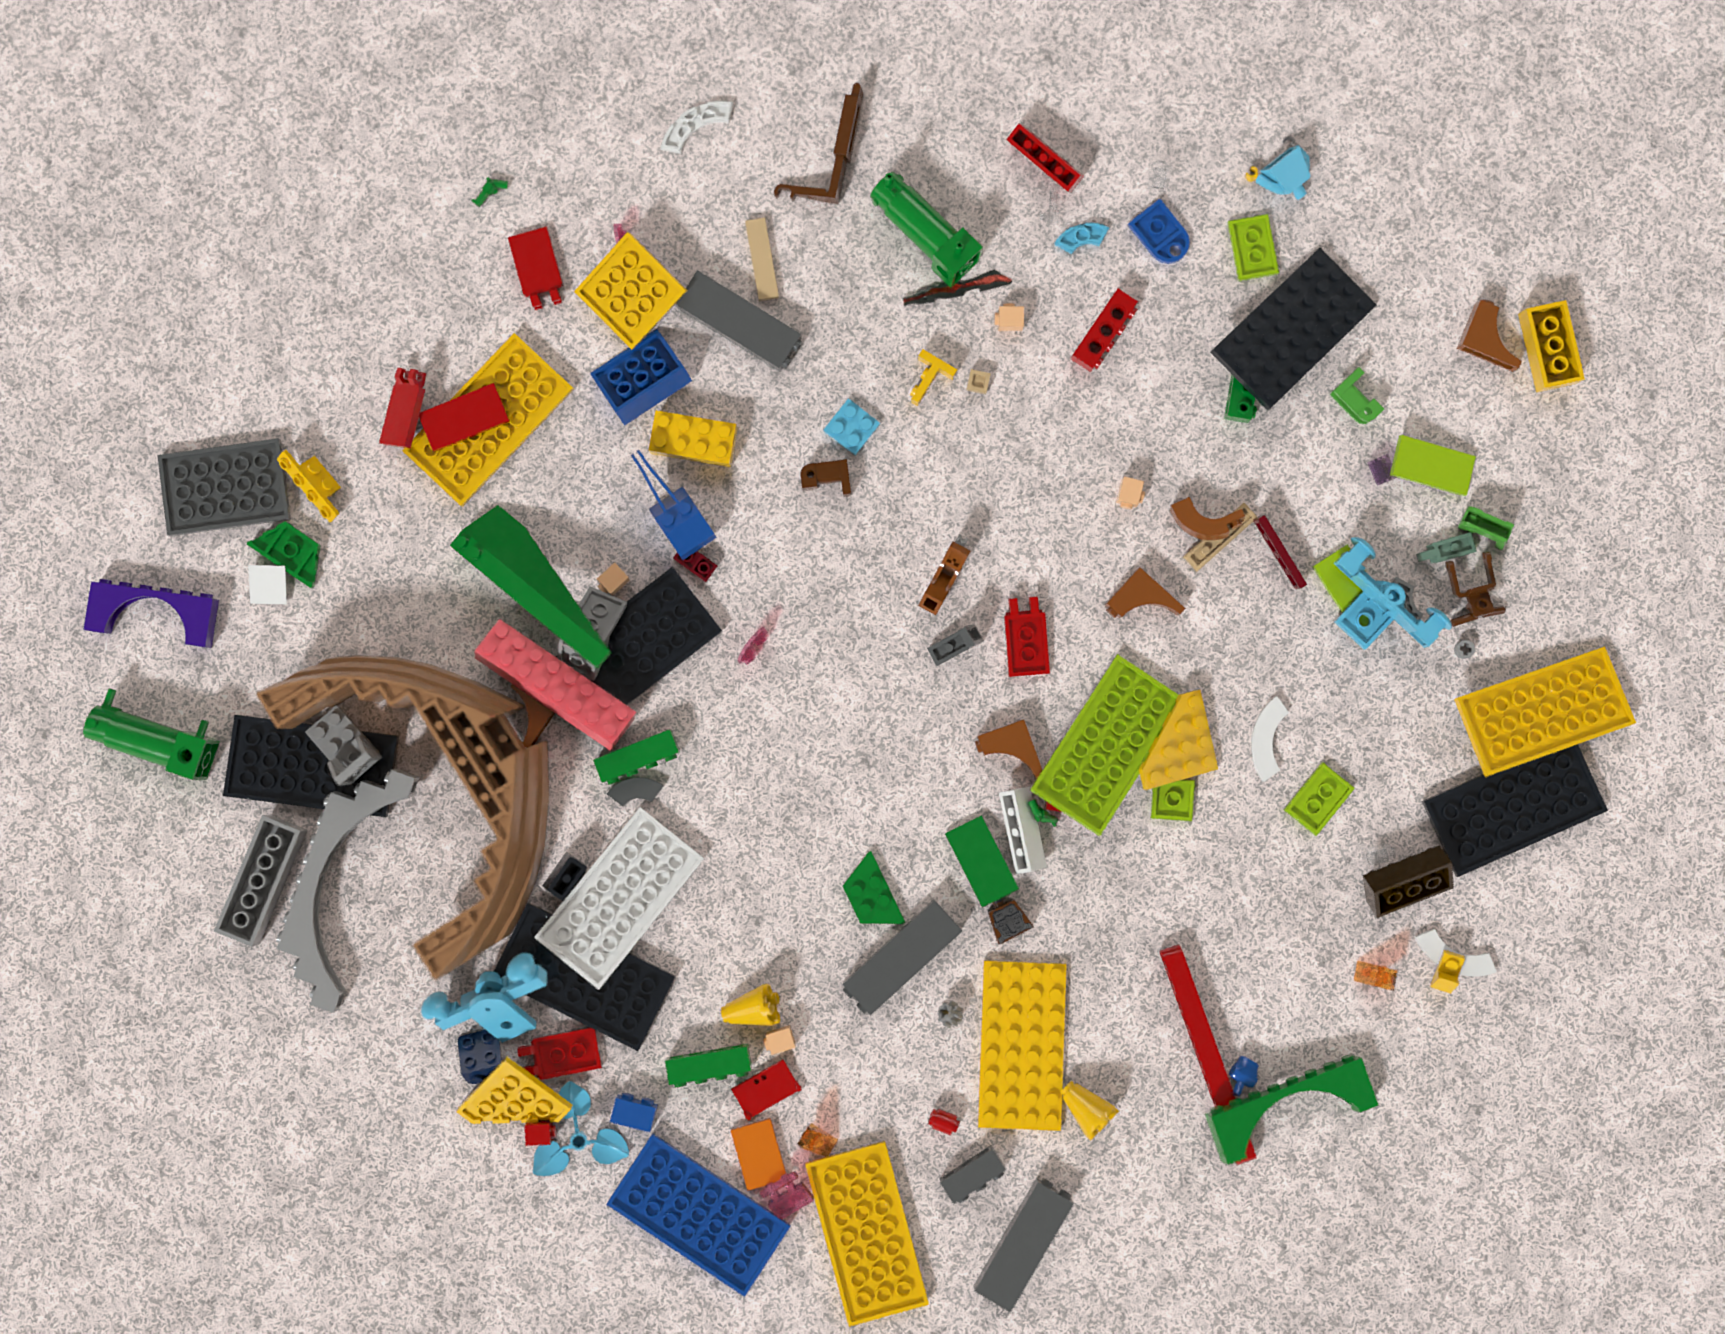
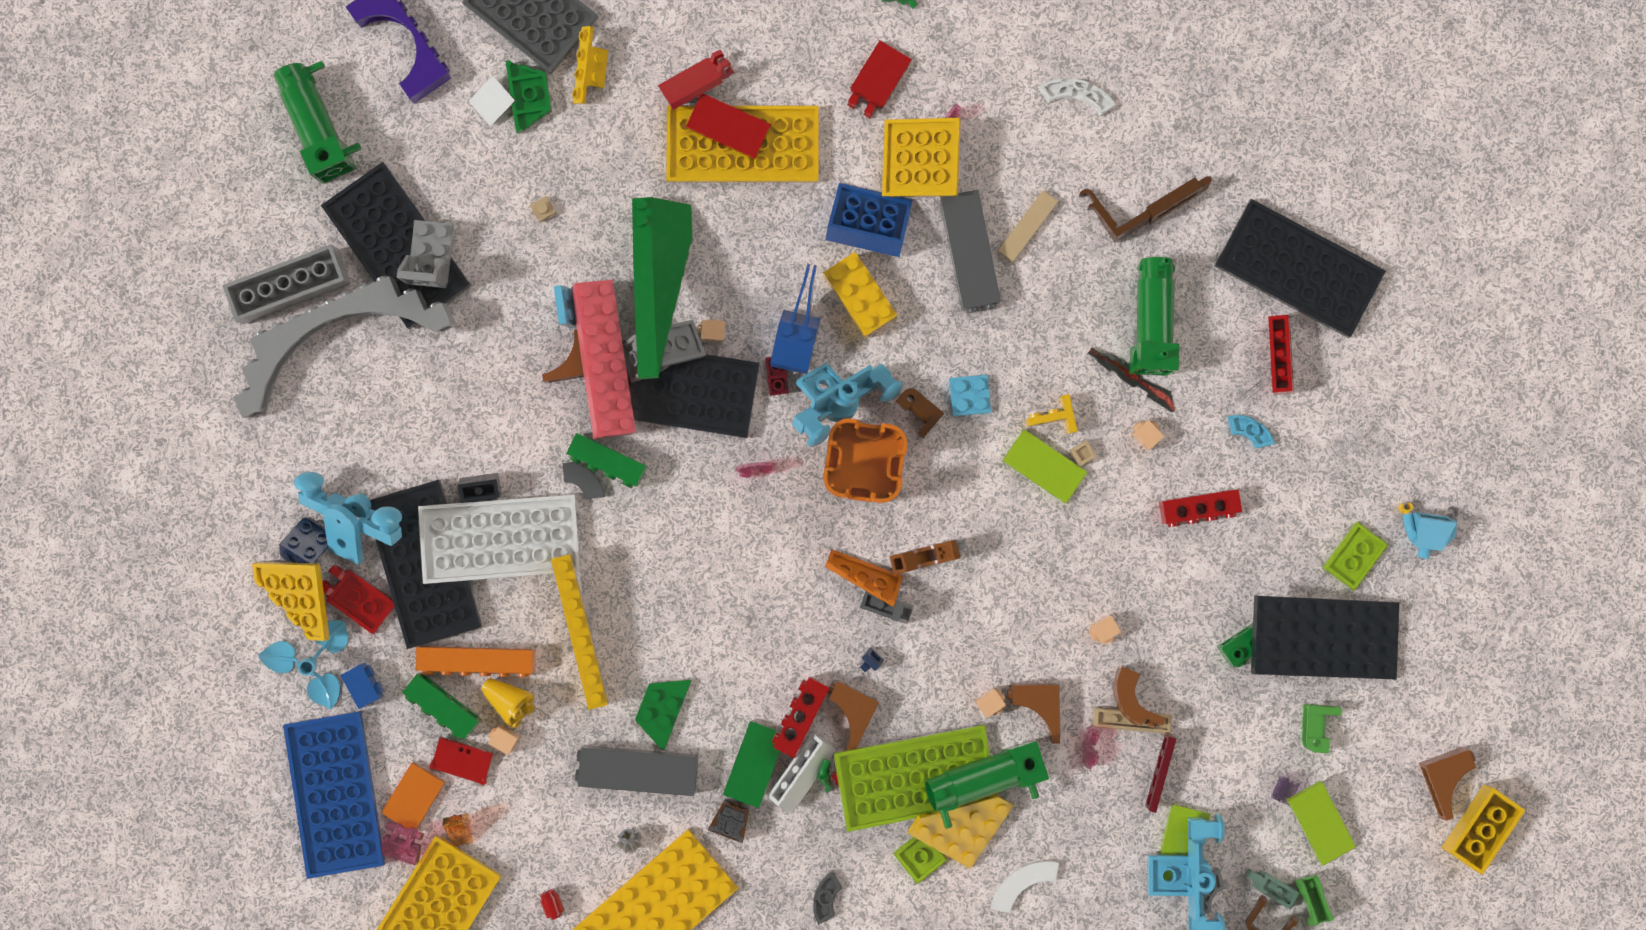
camera: 45 degrees right, 0 degrees up
medium nougat piece [256,655,549,980] -> none
red brick [524,1120,557,1146] -> none
red tile [1004,596,1050,677] -> none
blue tile [1128,199,1190,264] -> none
none -> orange brick [415,646,536,677]
none -> tan plate [530,196,556,223]
none -> yellow brick [551,553,608,710]
none -> medium azure plate [554,285,577,328]
none -> red brick [772,677,829,758]
none -> medium azure piece [792,363,903,447]
none -> dark grey tile [813,870,842,925]
none -> orange piece [823,418,907,504]
none -> orange wing [825,549,903,607]
none -> dark blue tile [860,647,884,672]
none -> green piece [925,741,1049,829]
none -> light nougat brick [974,688,1006,718]
none -> lime tile [1002,429,1087,504]
none -> clear pink slope [1083,726,1099,770]
none -> black plate [1214,199,1386,338]

